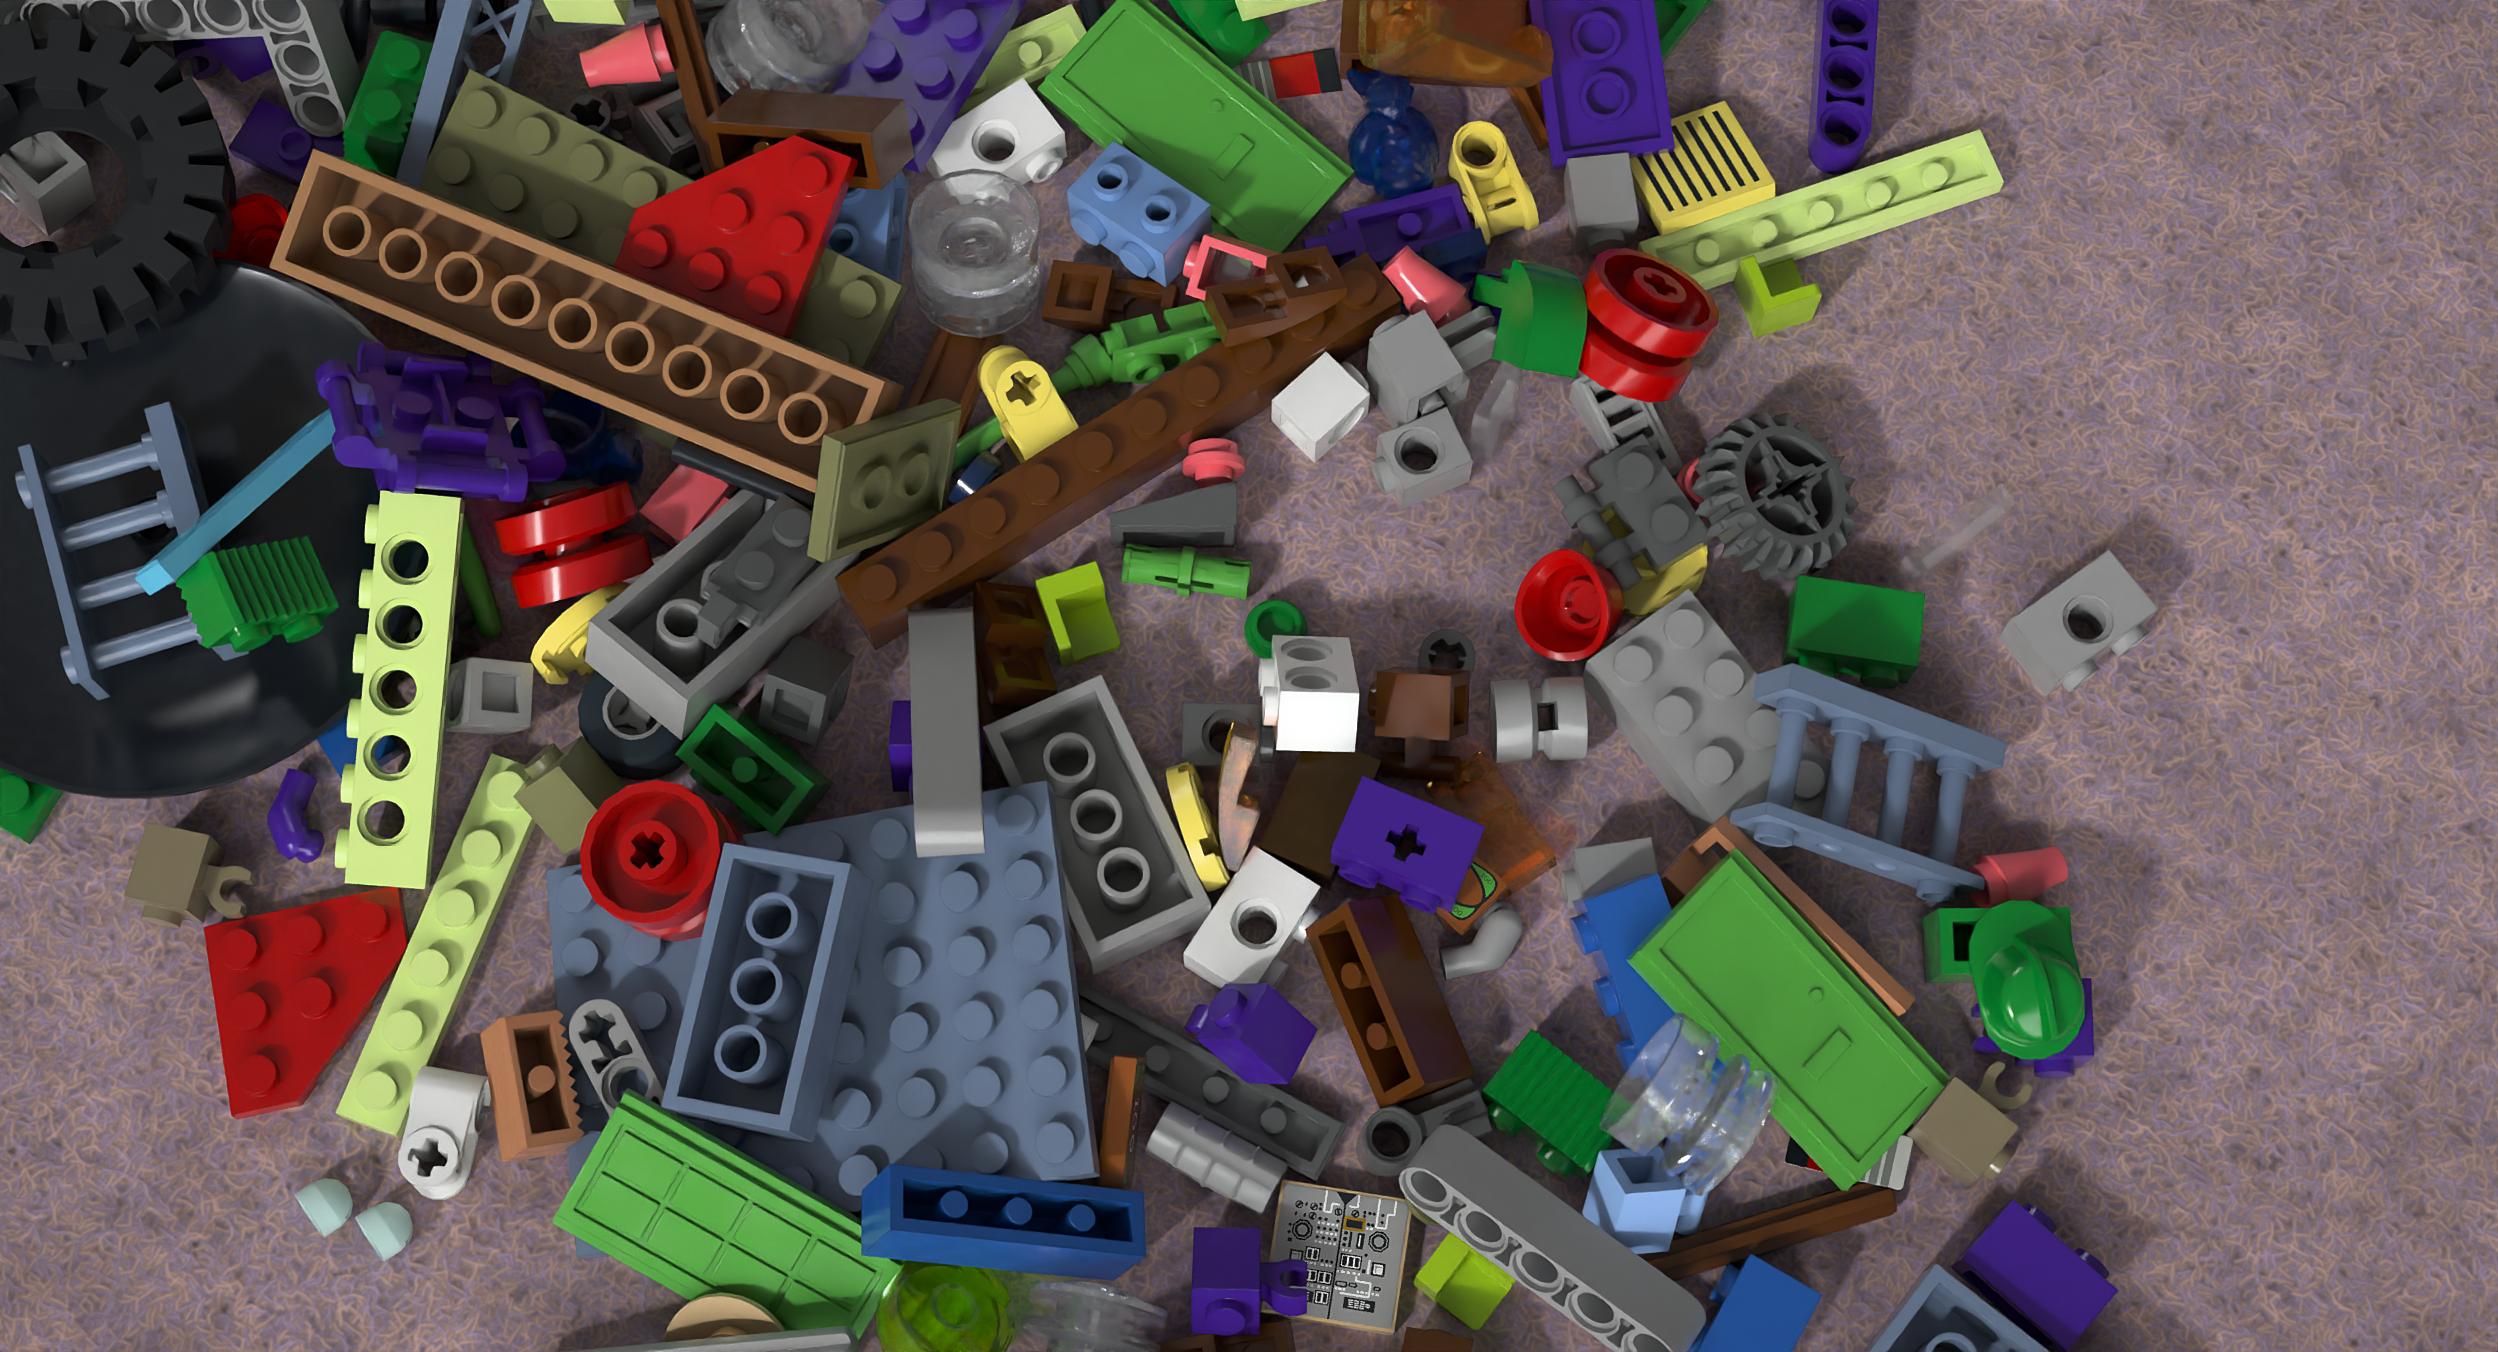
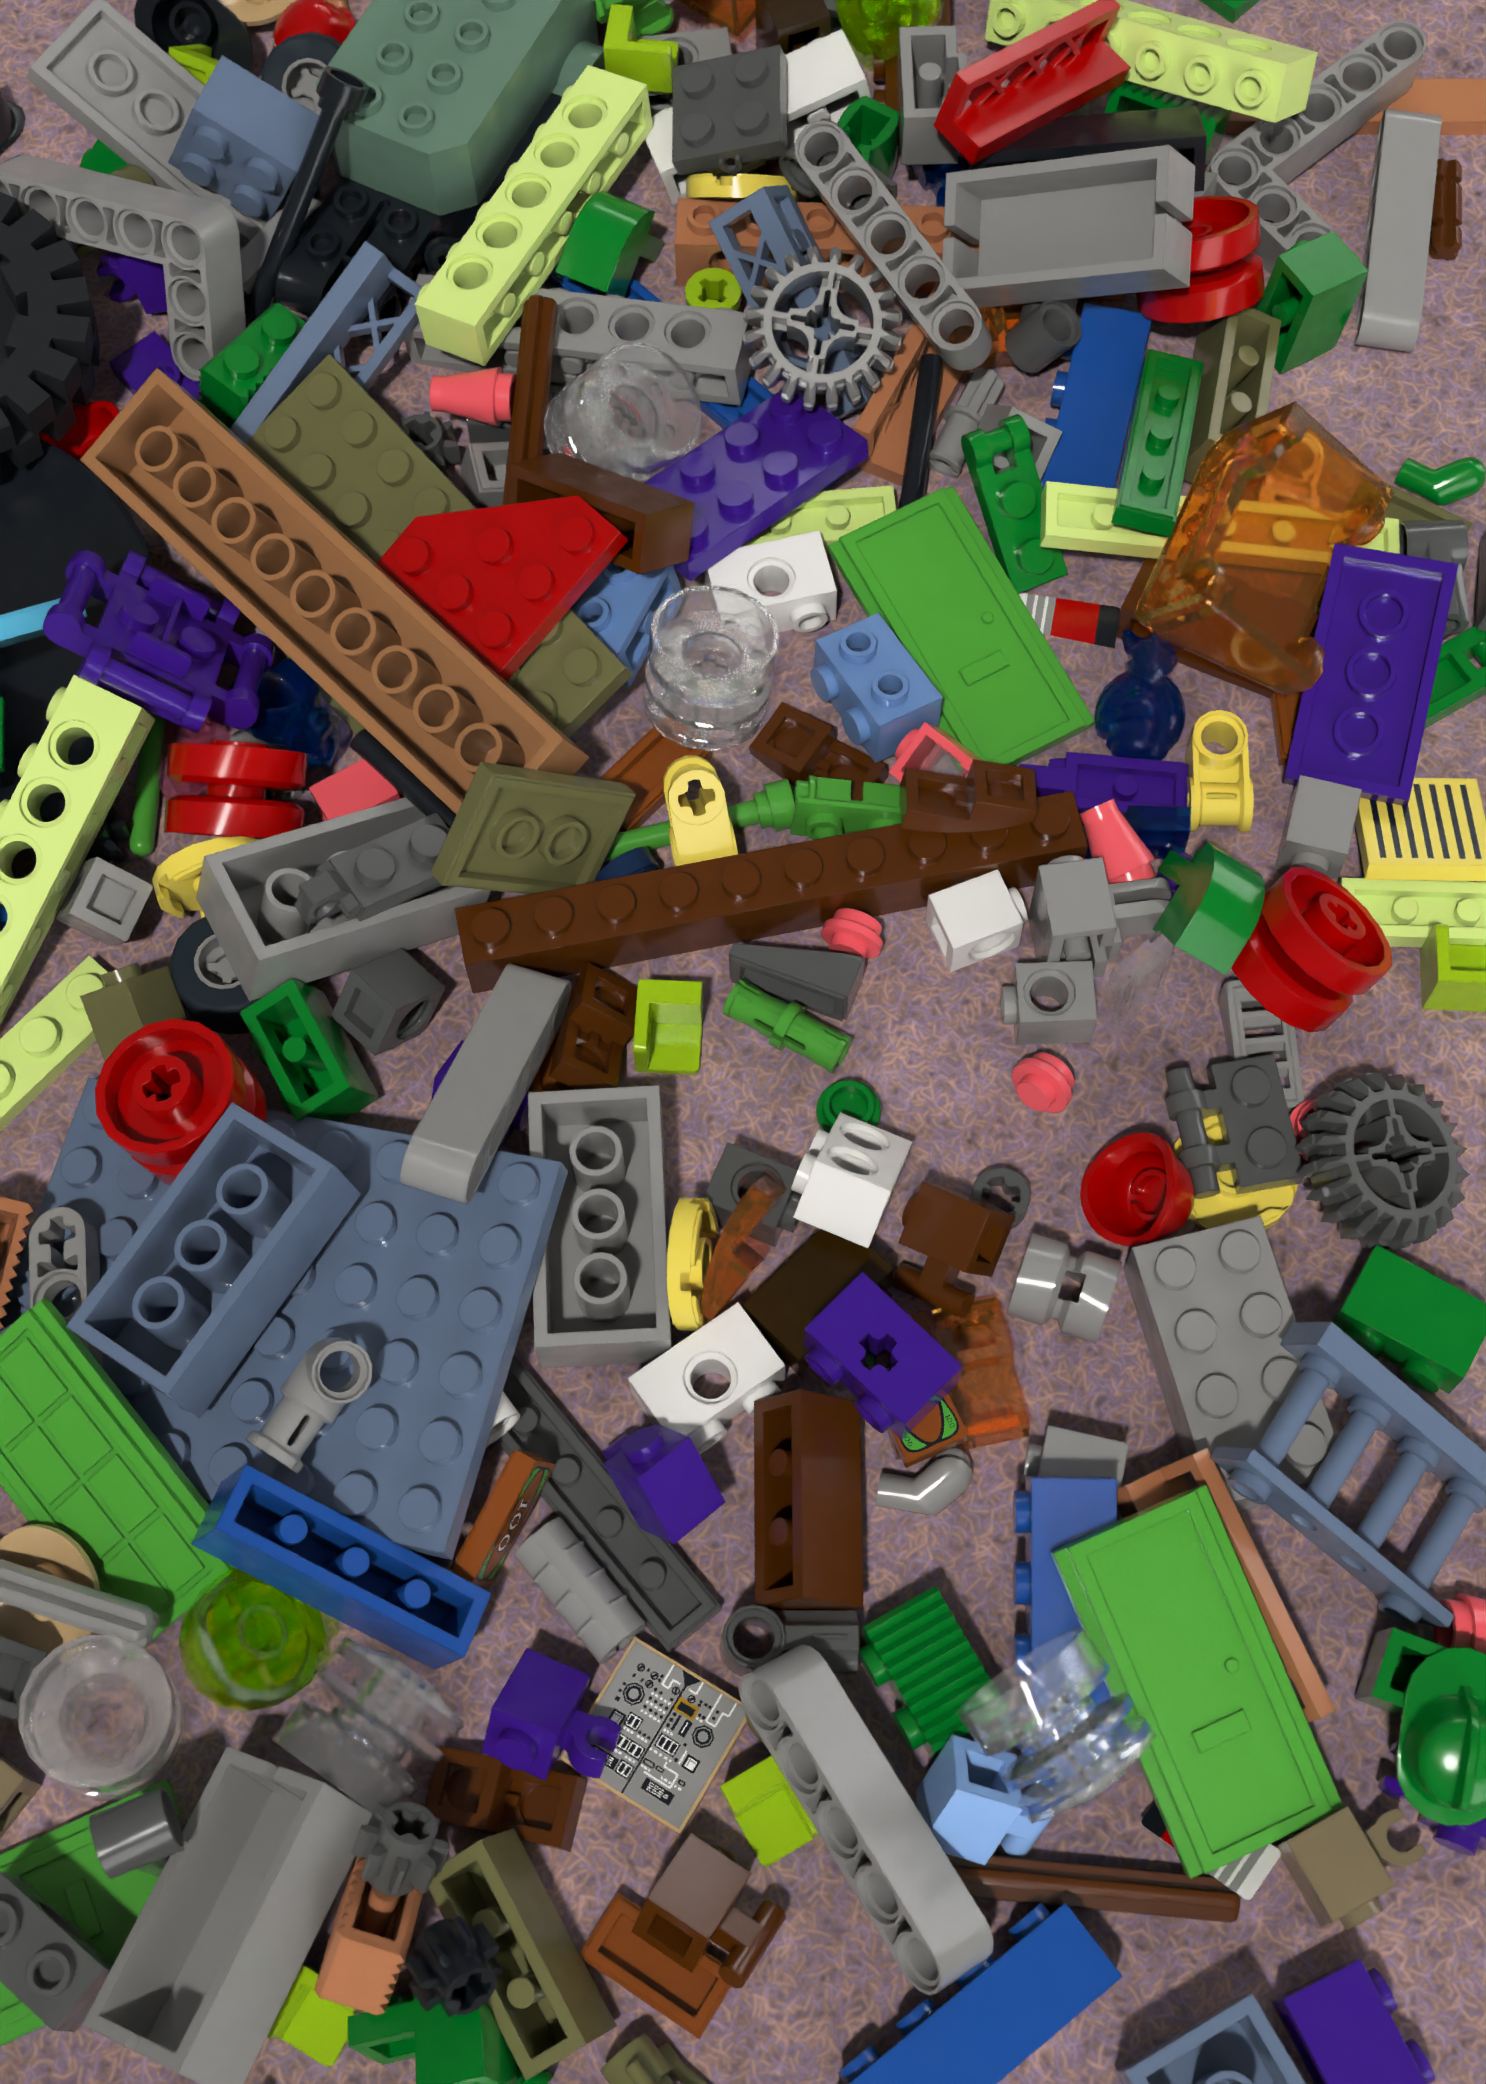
camera: 25 degrees right, 5 degrees down
none -> light grey connector [245,1337,372,1474]
none -> coral plate [1012,1052,1075,1113]

